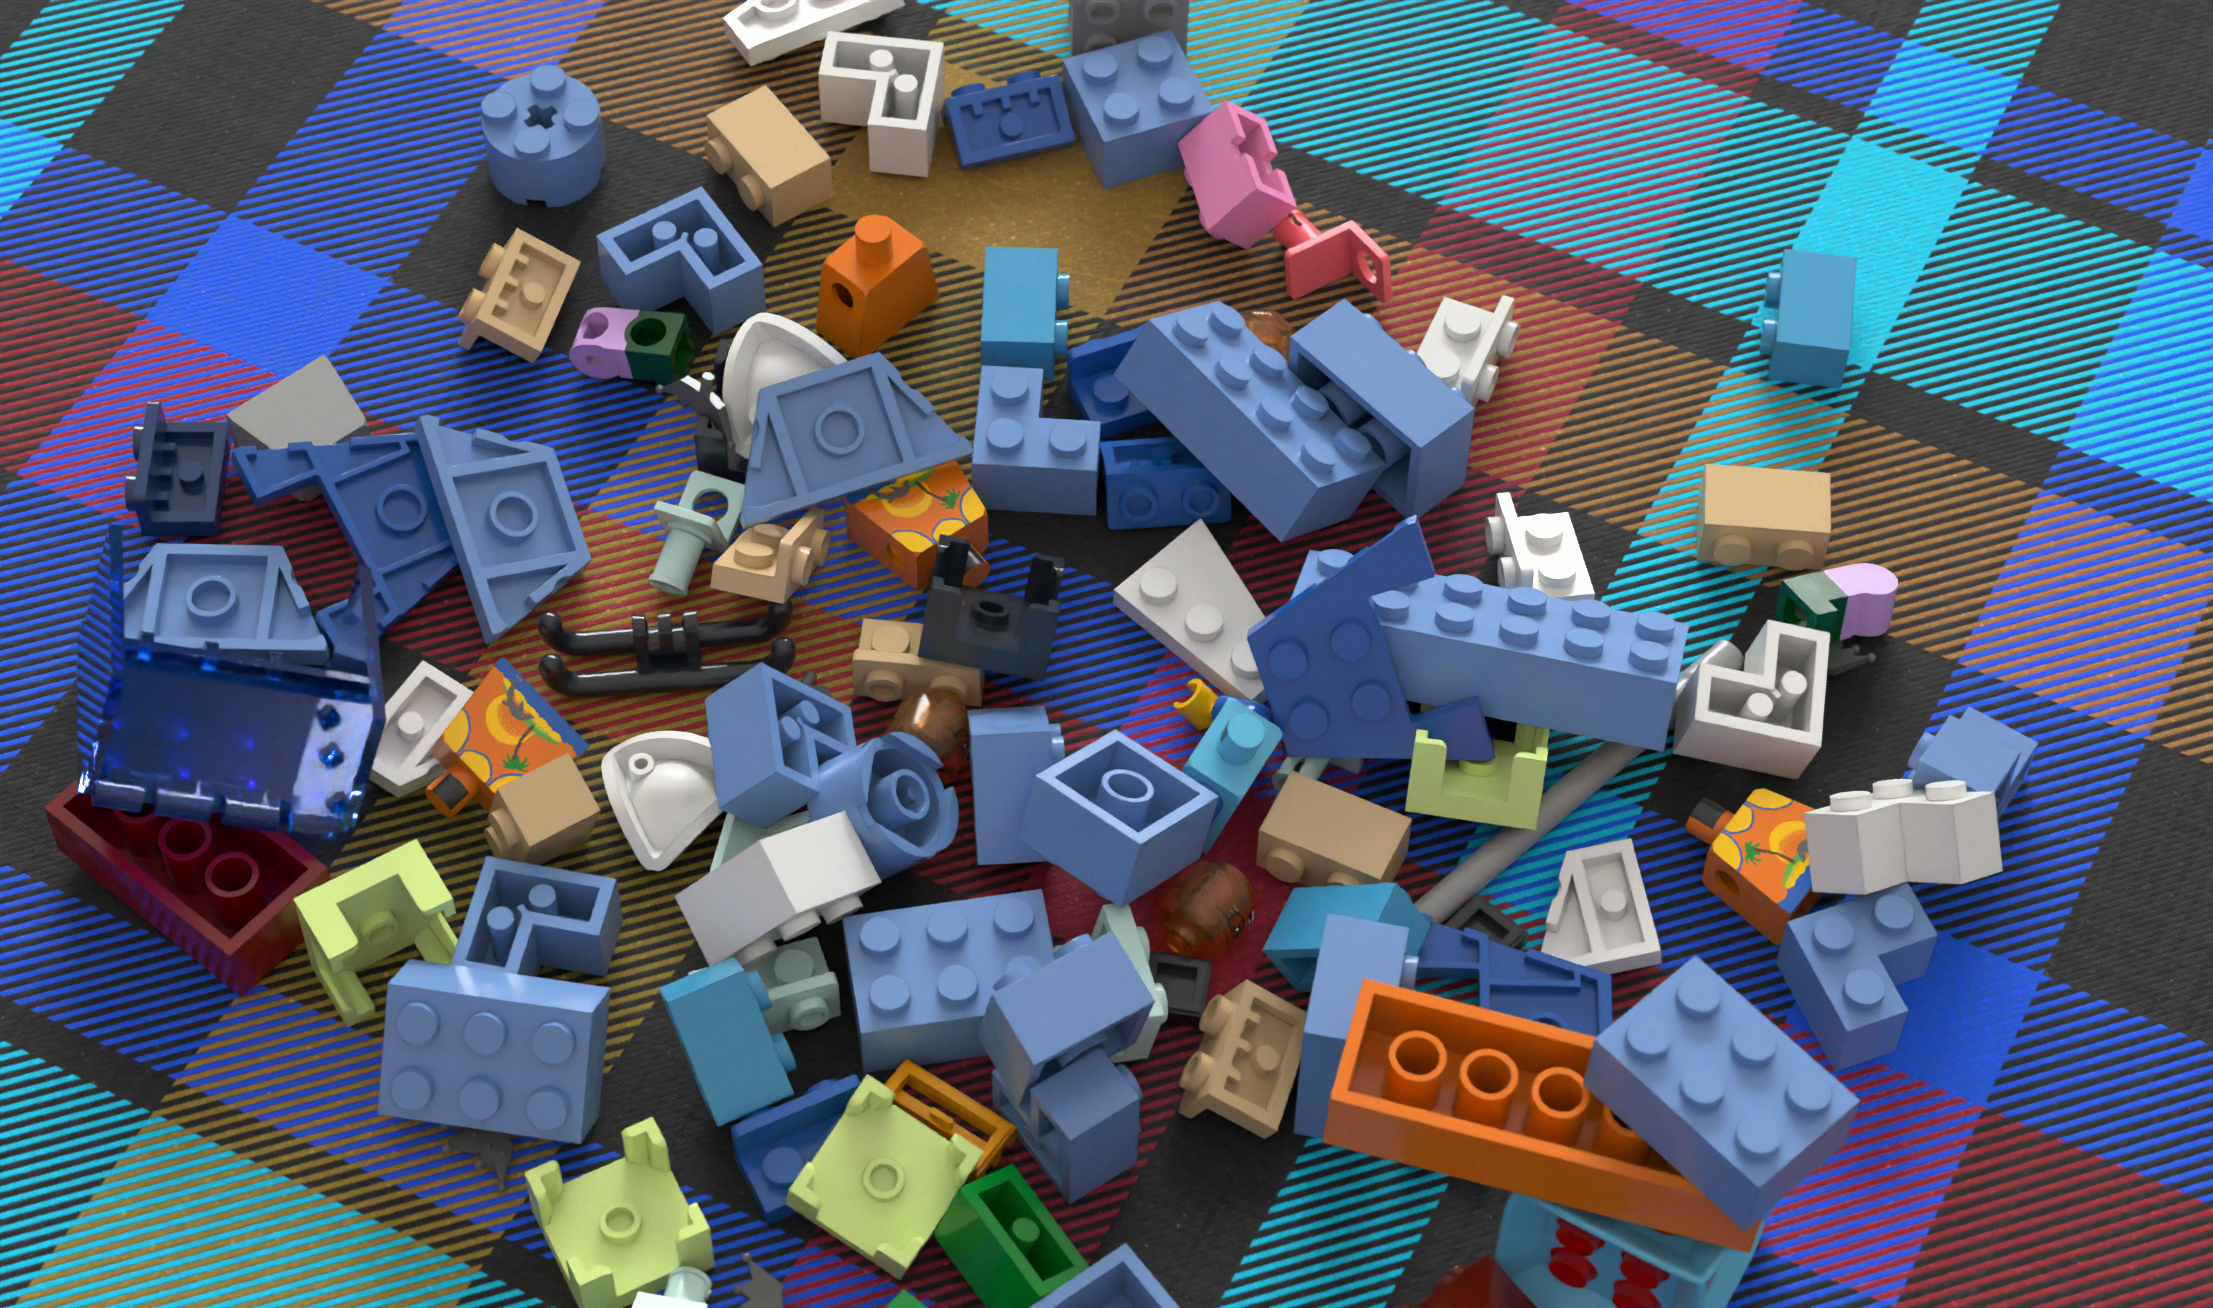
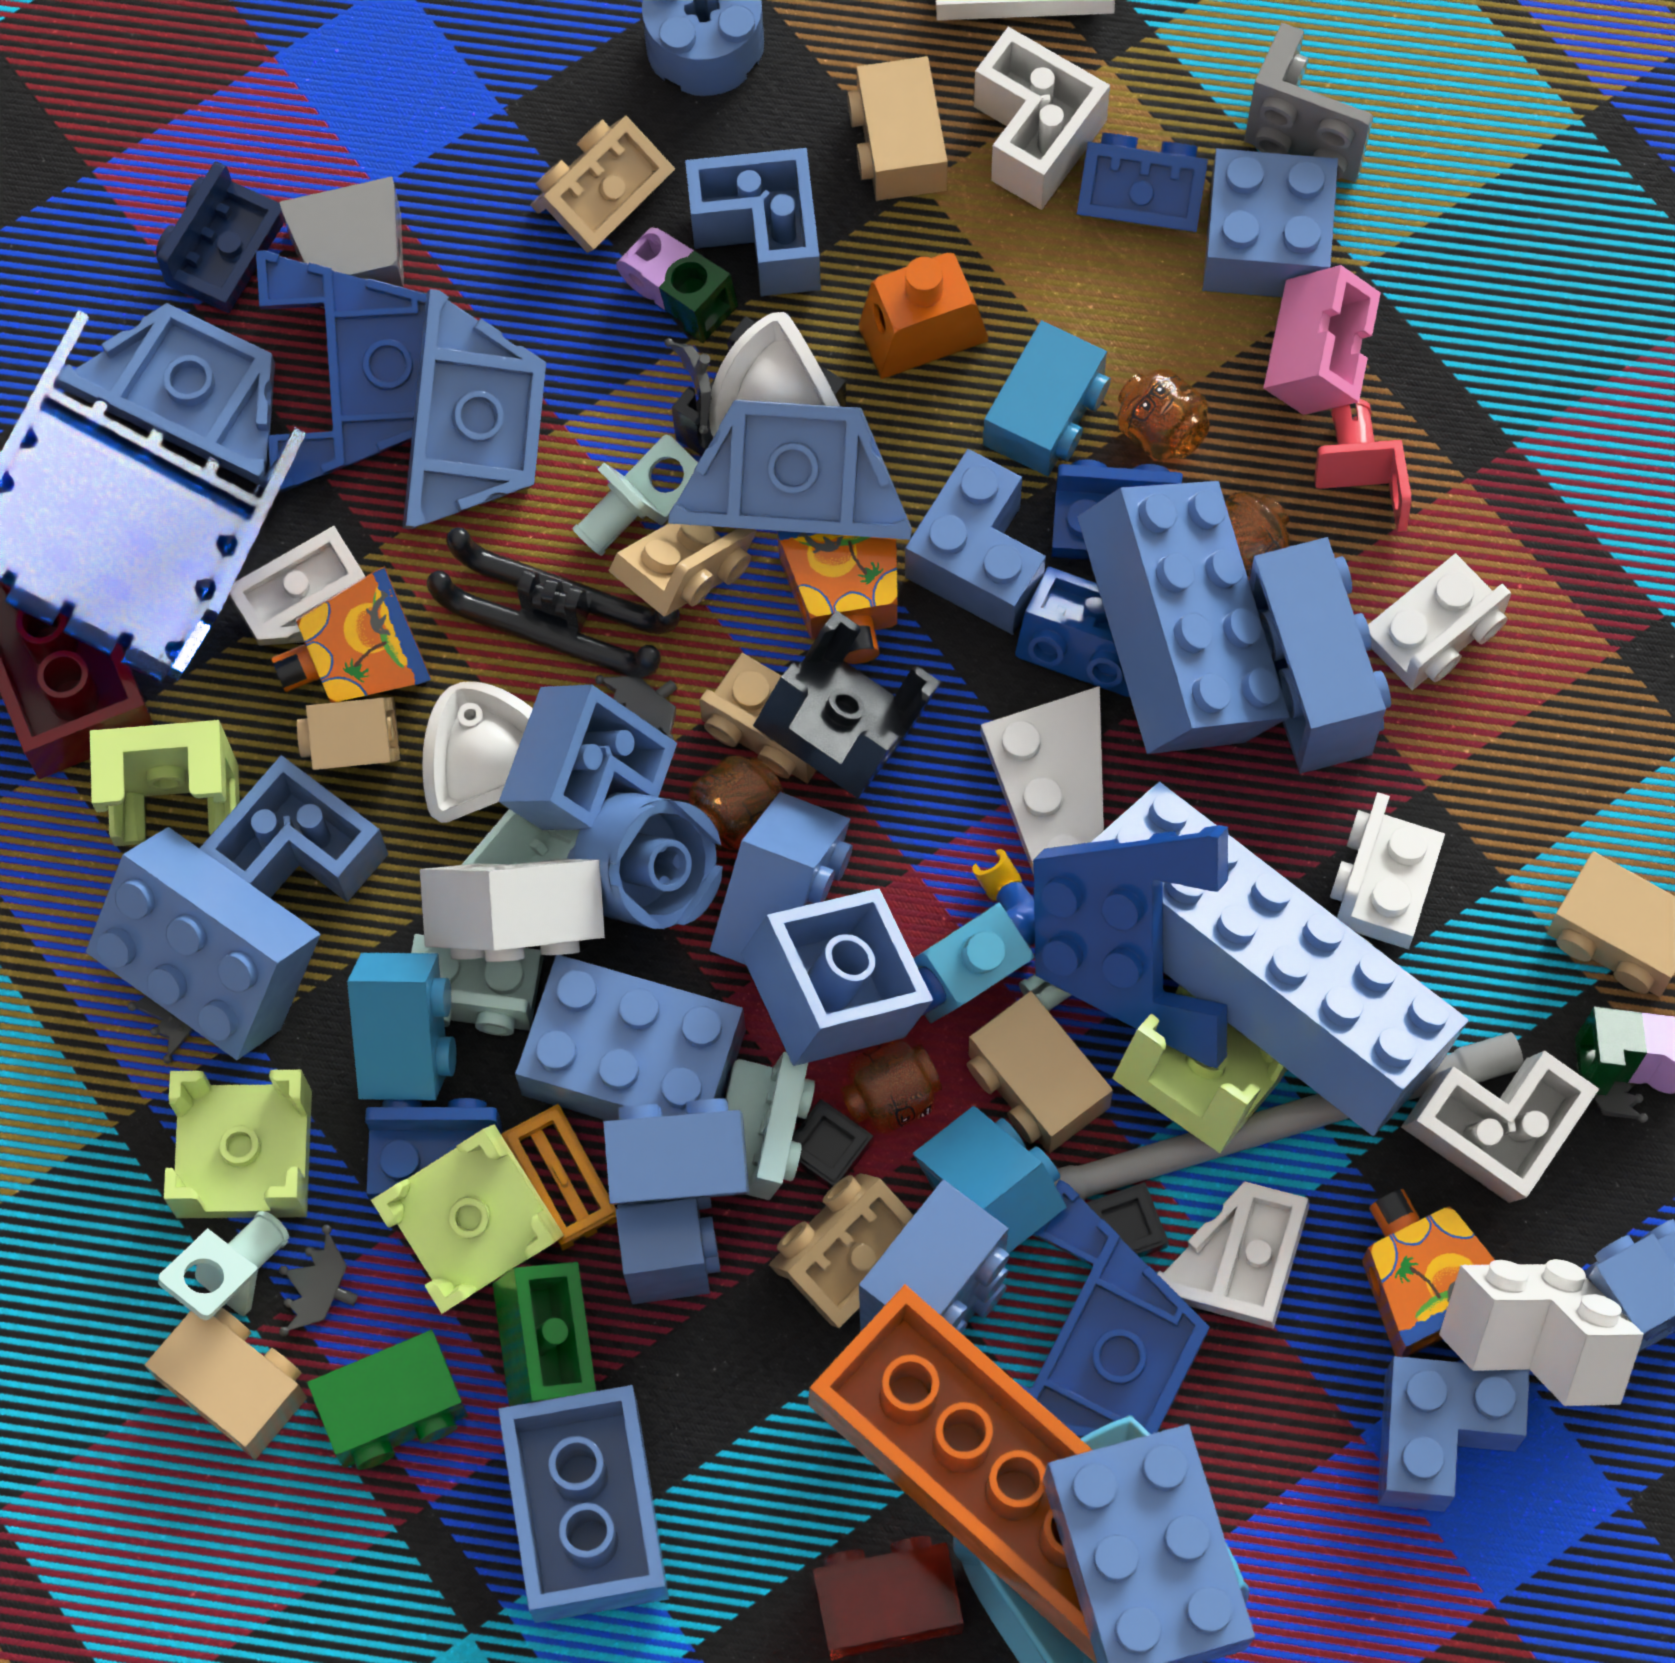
camera: 30 degrees right, 15 degrees up
none -> clear orange head [1117,368,1210,461]

